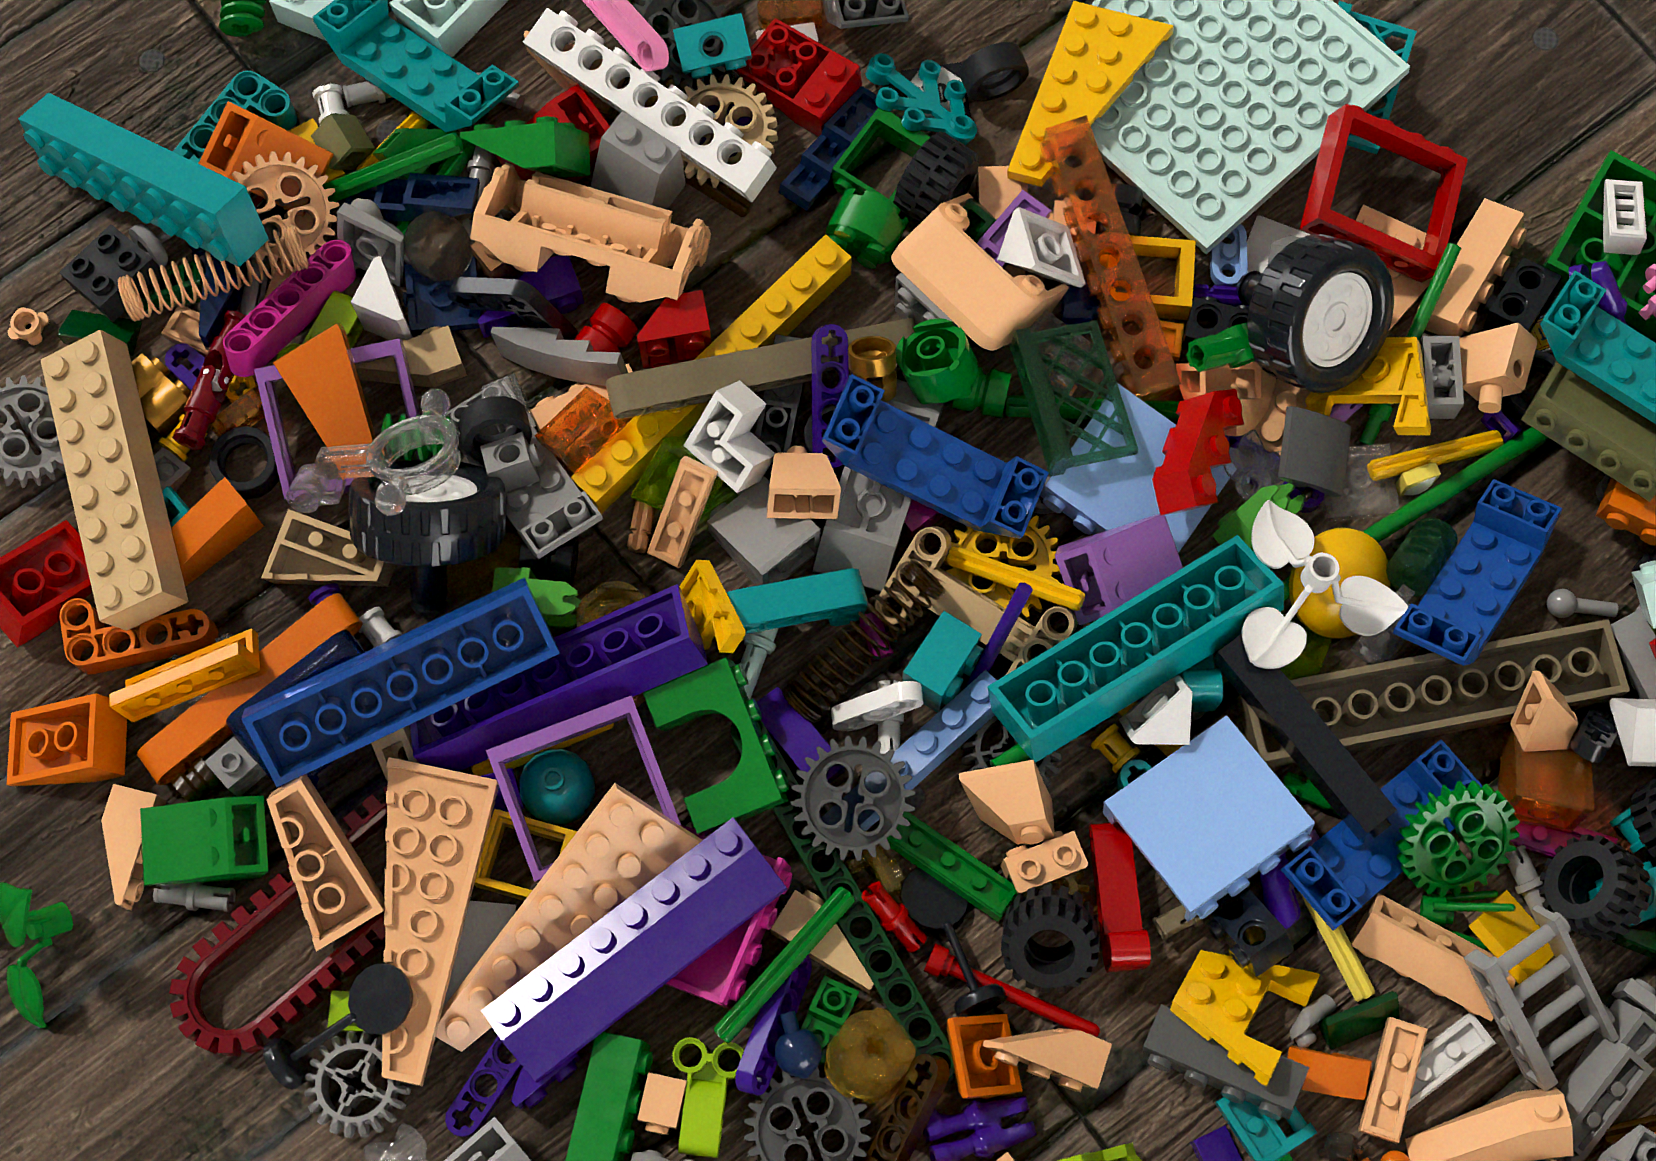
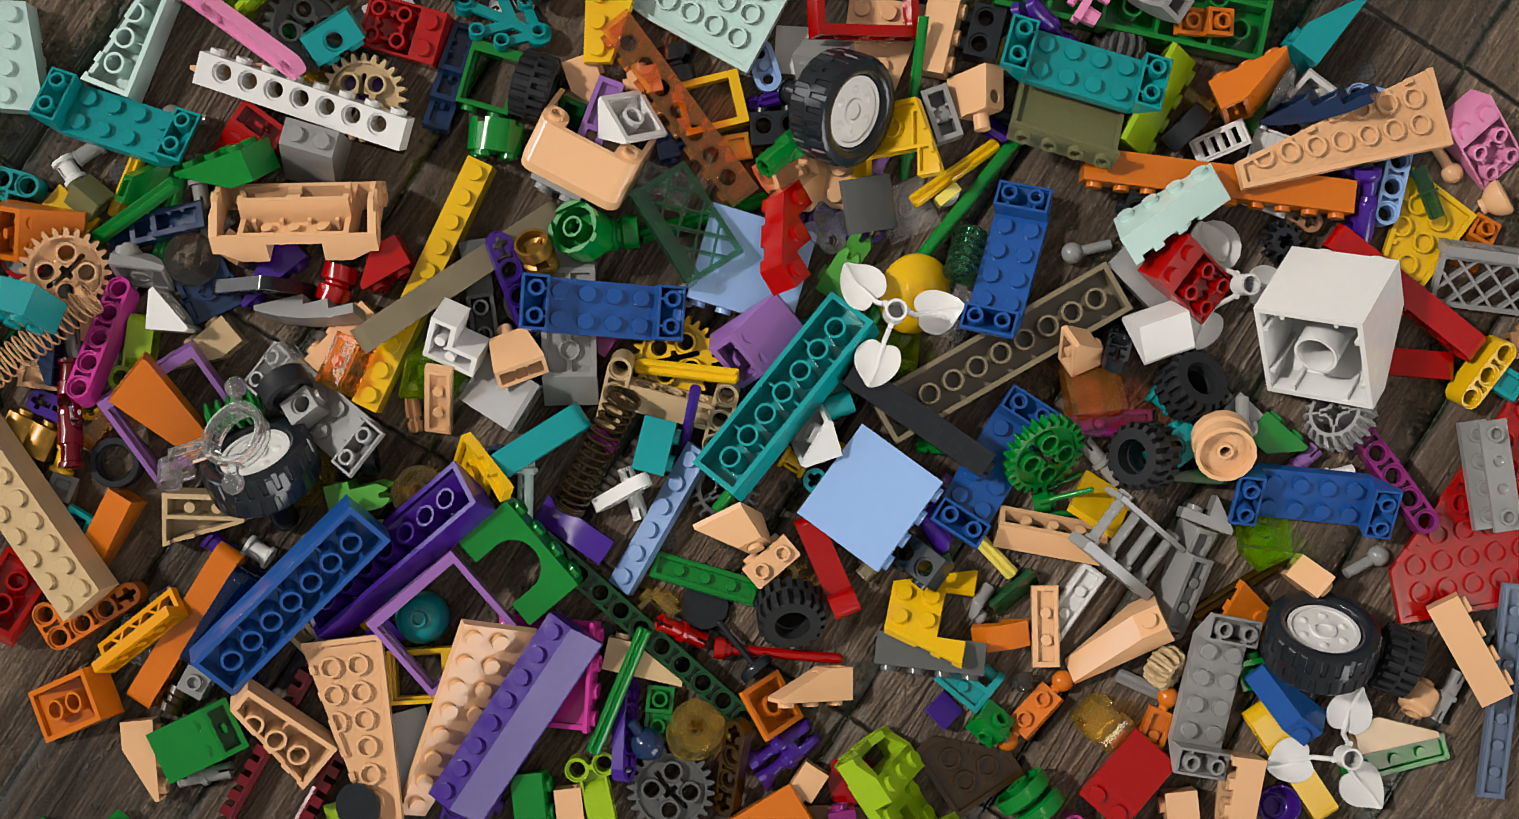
camera: 20 degrees left, 15 degrees up
dark grey gear [791,736,916,861] -> none

